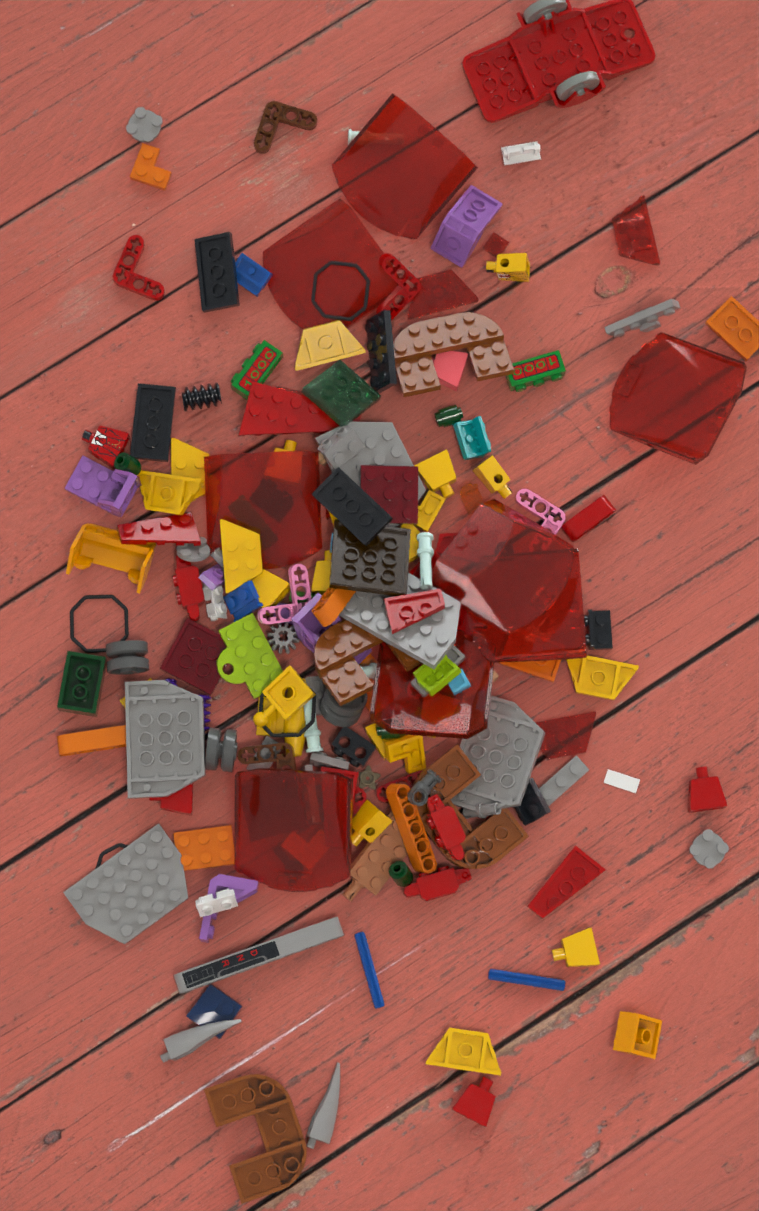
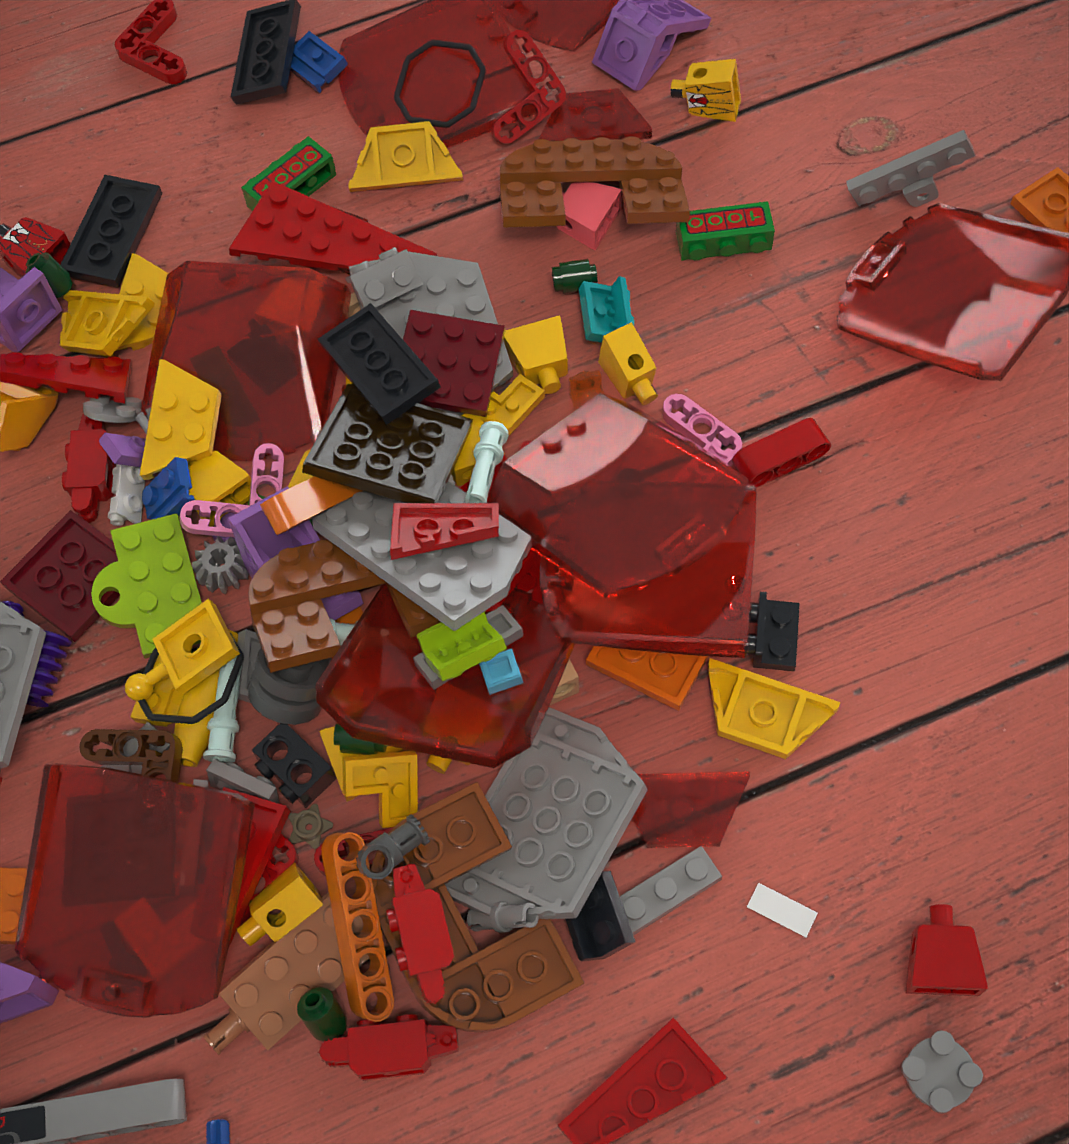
camera: 20 degrees right, 15 degrees down
black piece [182,382,222,411] -> none
dark grey wheel [205,727,238,773] -> none
clear green plate [302,360,381,427] -> none
black plate [365,310,397,394] -> none
clear red plate [483,232,509,258] -> none
clear red wing [611,195,660,266] -> none

